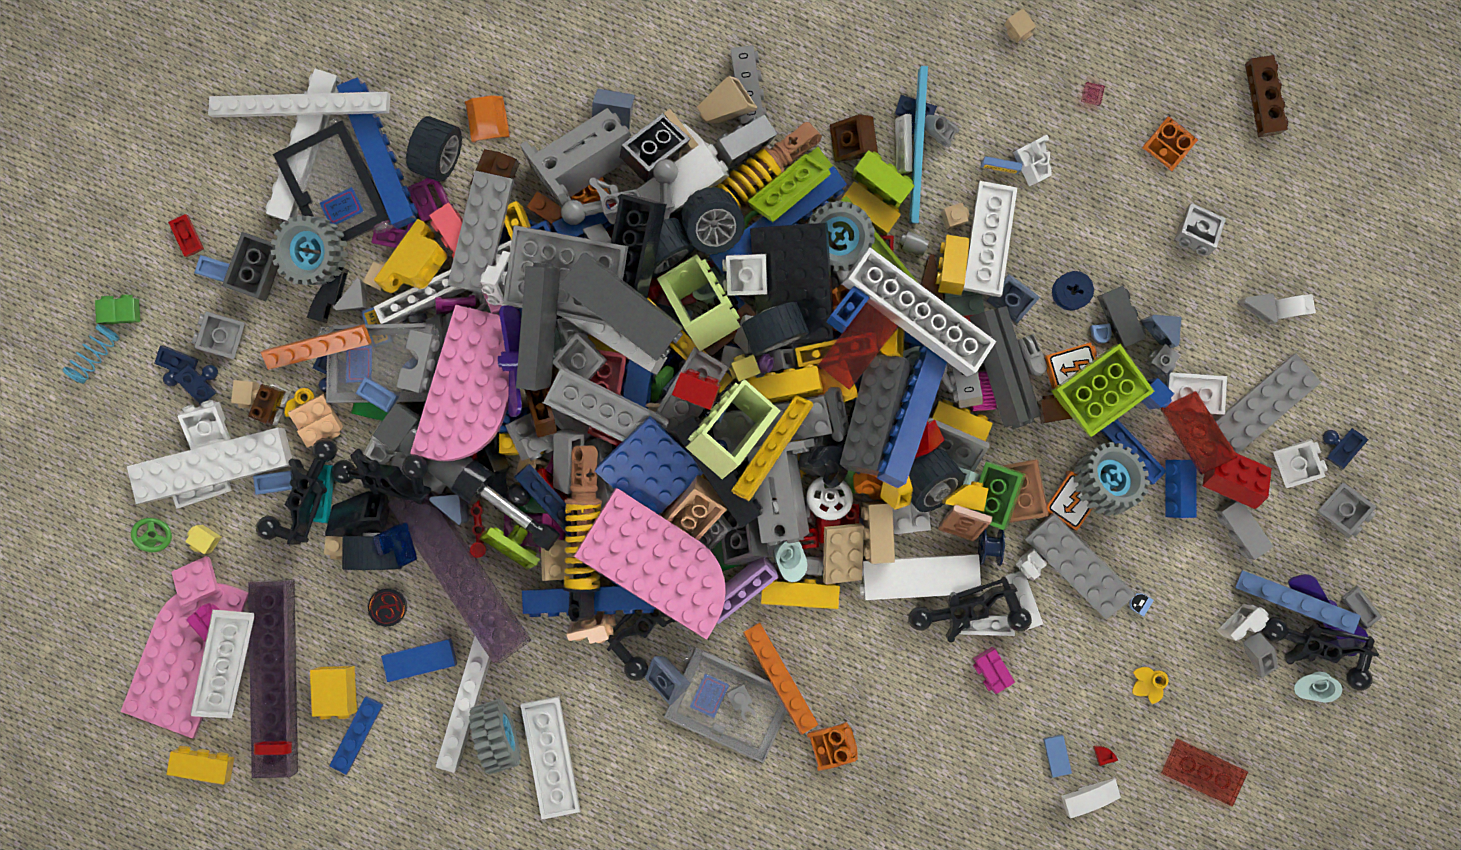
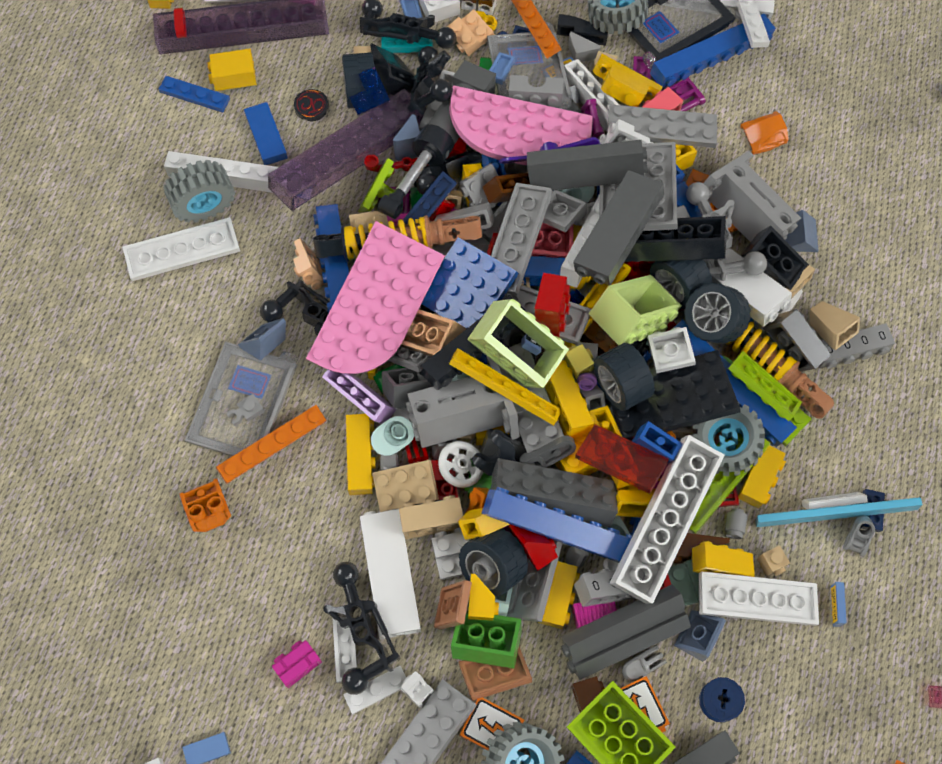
camera: 85 degrees right, 20 degrees down
black wheel [406,116,462,182] -> none
reddish brown slope [470,149,520,185] -> none
reddish brown slope [830,114,878,162] -> none
lime brick [851,150,915,209] -> none
dark blue piece [978,529,1005,566] -> none
white slope [1013,135,1052,186] -> none
light blue tile [1090,323,1112,344] -> none

